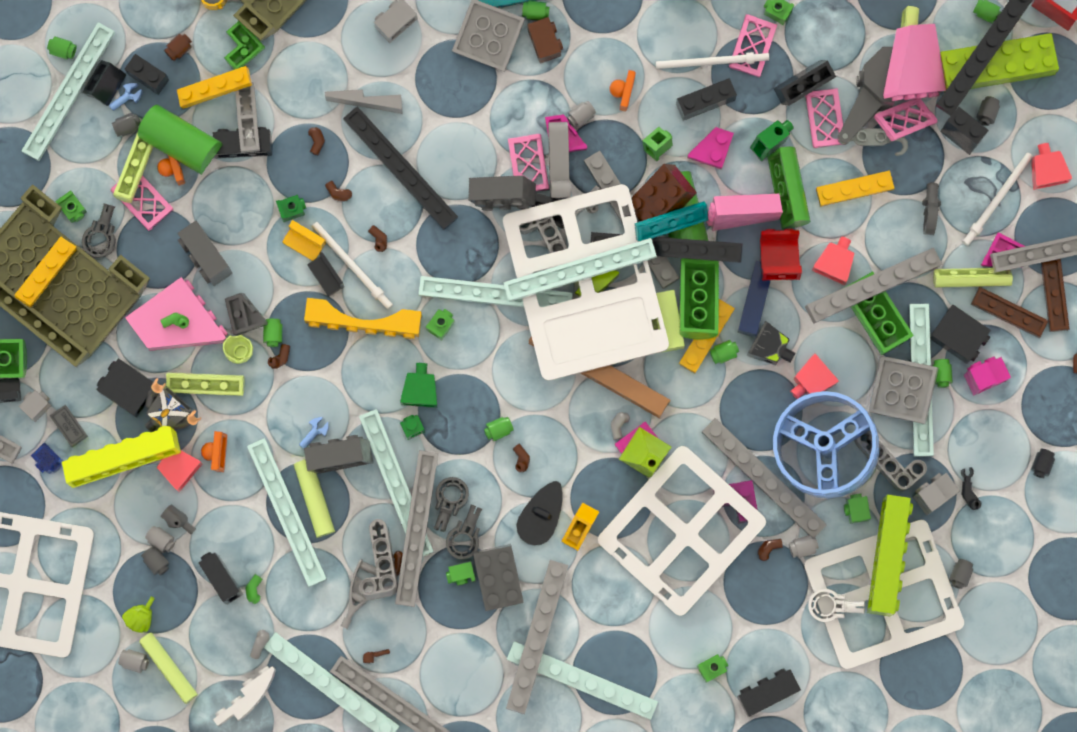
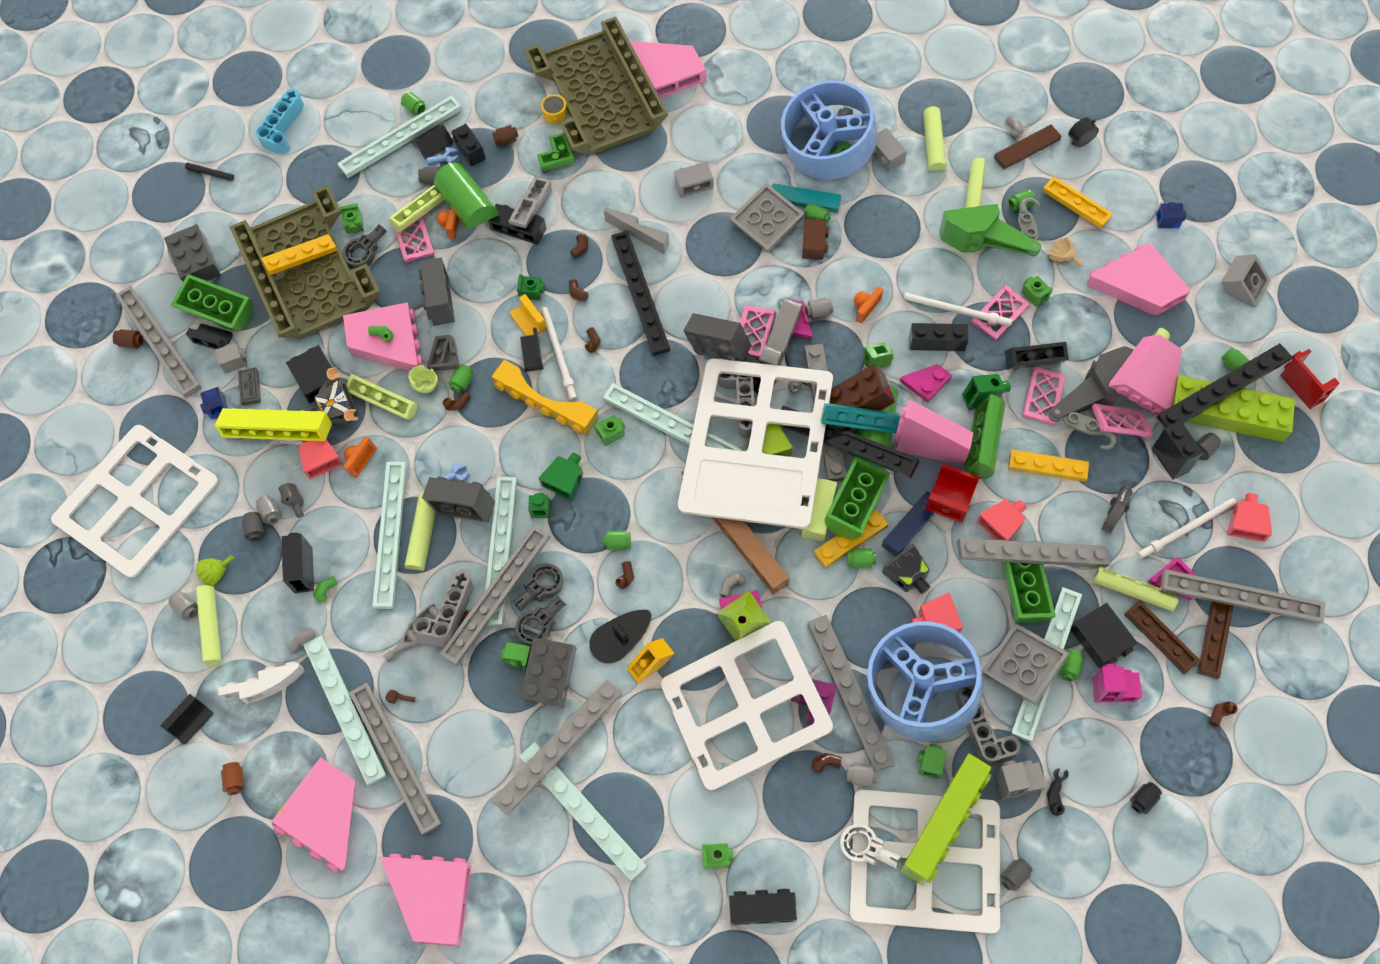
camera: 30 degrees right, 15 degrees down
yellow plate [177,66,252,109] -> none
light aqua plate [503,238,657,302] -> none

